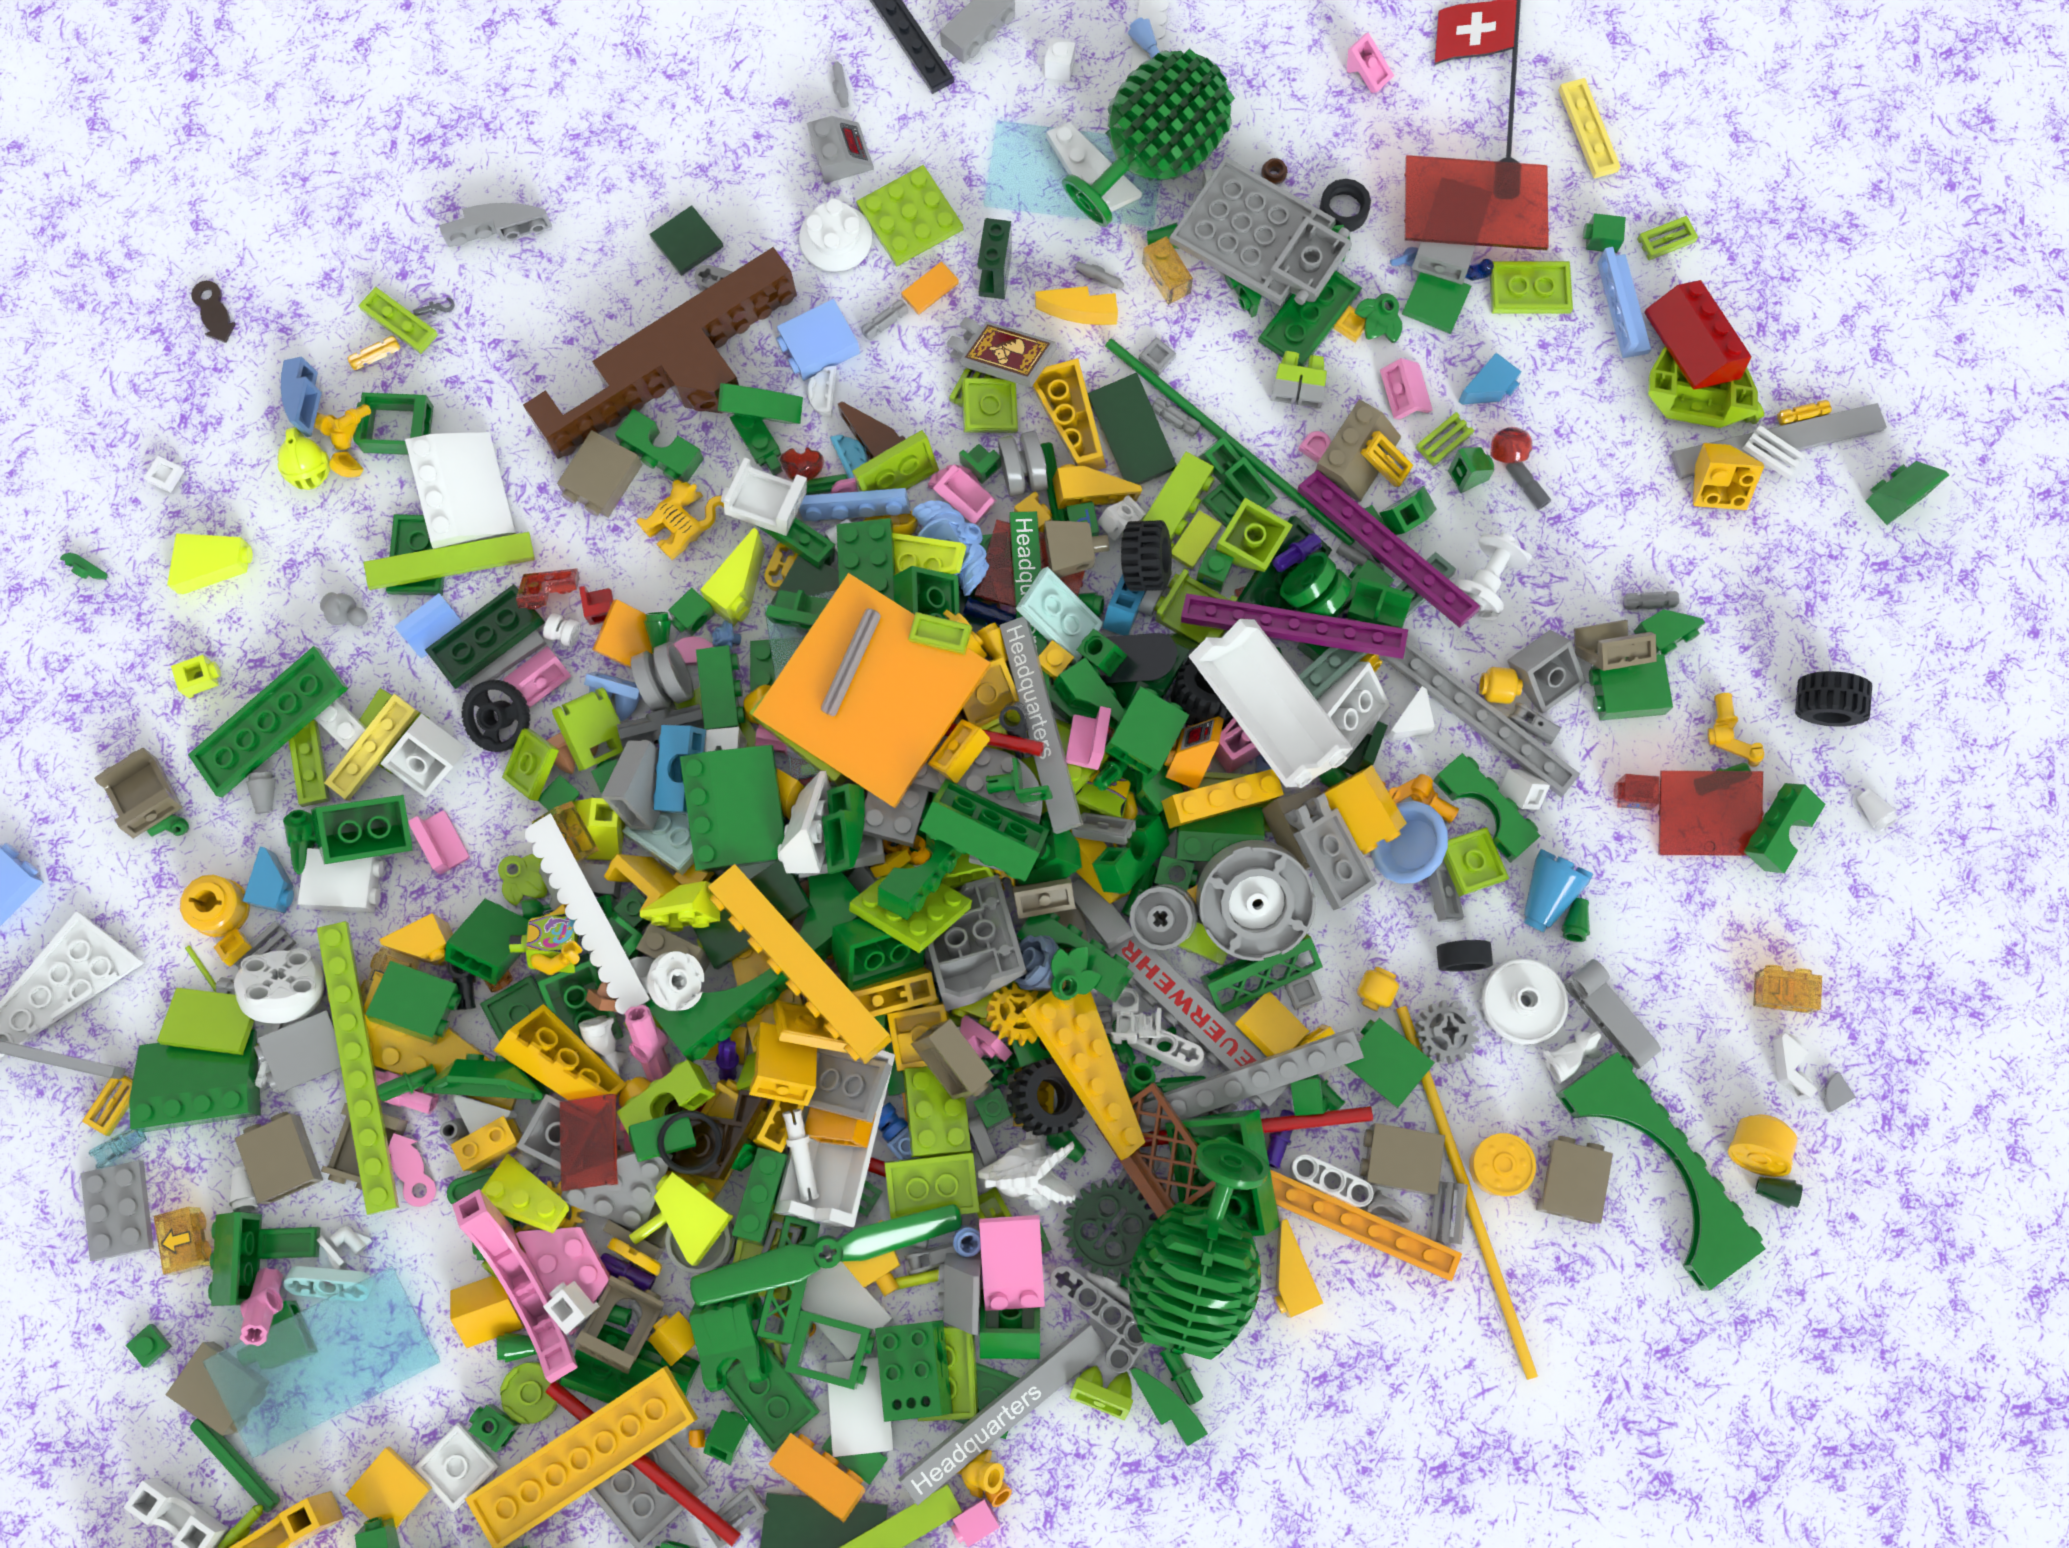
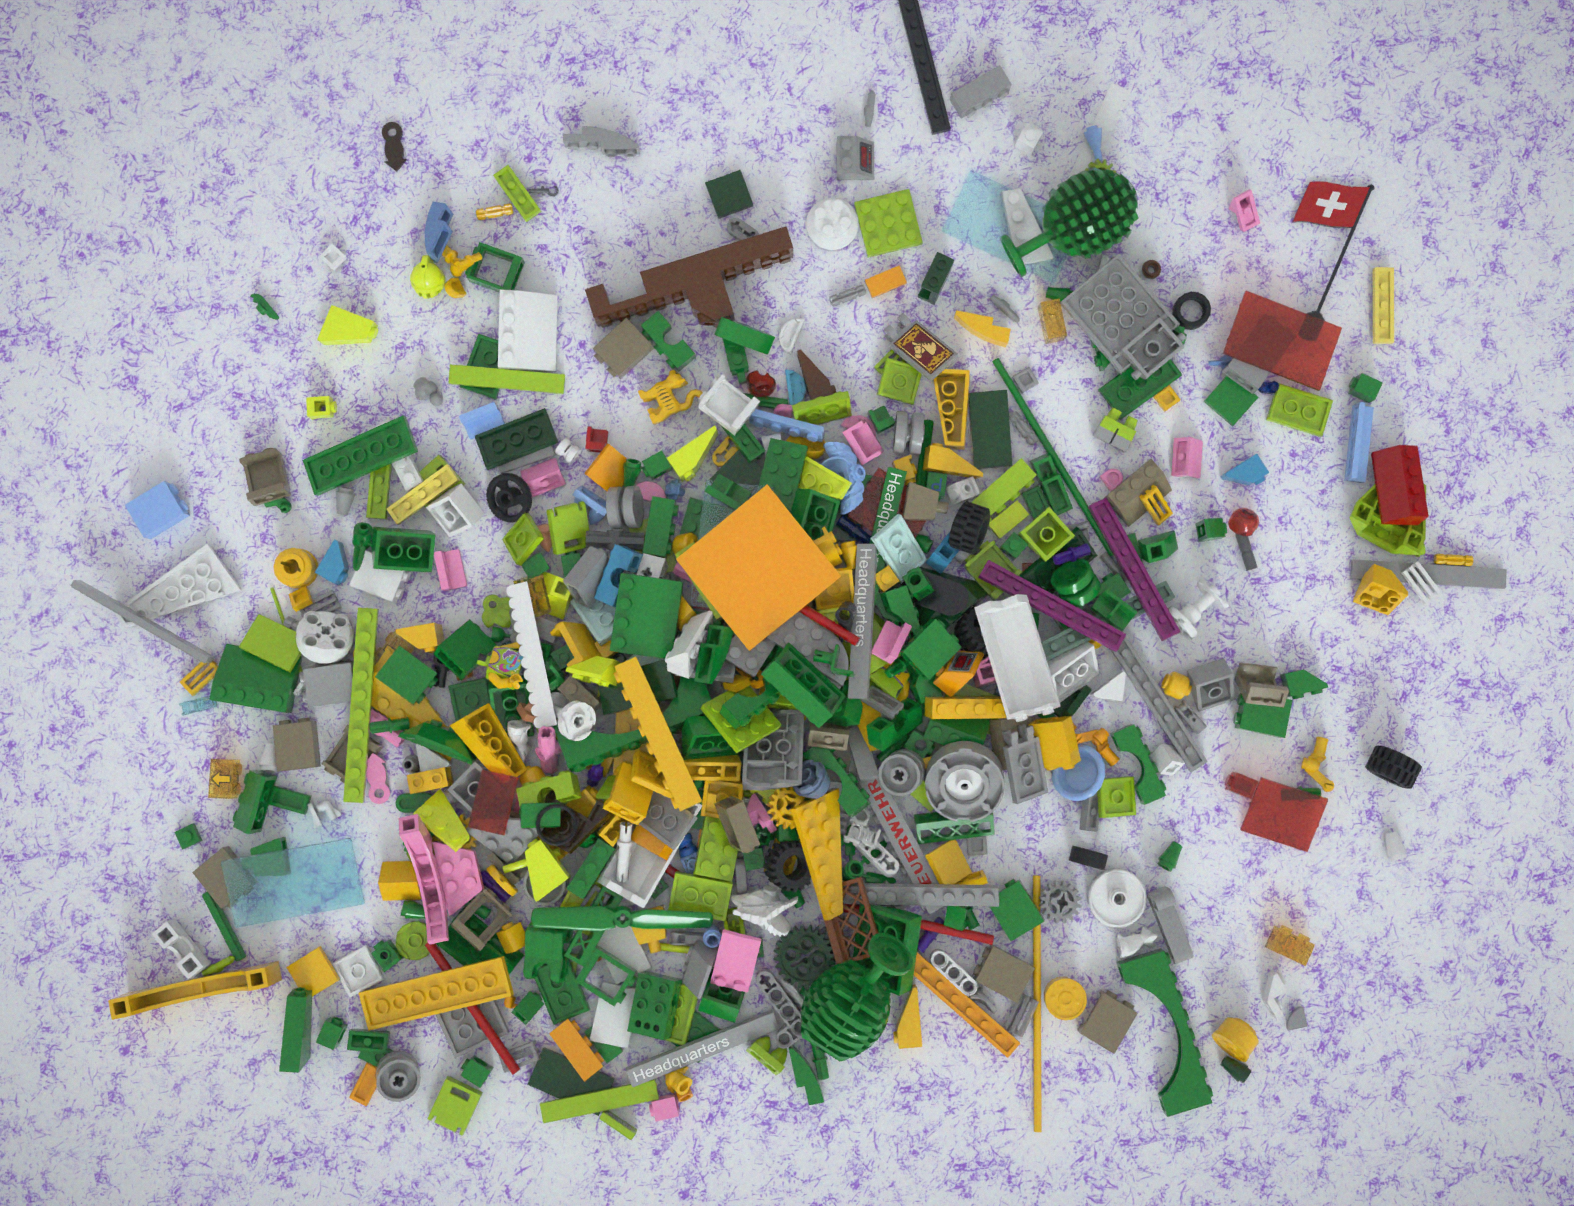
camera: 20 degrees right, 10 degrees up
light grey plate [81,1160,154,1261] -> none
bright pink piece [240,1267,283,1346] -> none
light aqua beam [283,1266,374,1301] -> none
clear red plate [516,568,580,609] -> none
white brick [543,1281,600,1335] -> none
light blue brick [776,299,860,381] -> none
light grey axle [821,608,881,716] -> none
lime tile [908,612,972,655] -> none
yellow slope [928,719,990,783] -> none
green plate [1050,946,1101,1000] -> none
green plate [1354,293,1402,343] -> none
yellow head [1356,967,1399,1012] -> none
lime tile [1416,412,1475,467] -> none
dark azure cone [1523,849,1593,933] -> none
light grey axle [1624,591,1679,610] -> none
lime tile [1637,215,1699,261] -> none
green arch [1744,783,1826,874] -> none
green slope [1865,461,1949,525] -> none

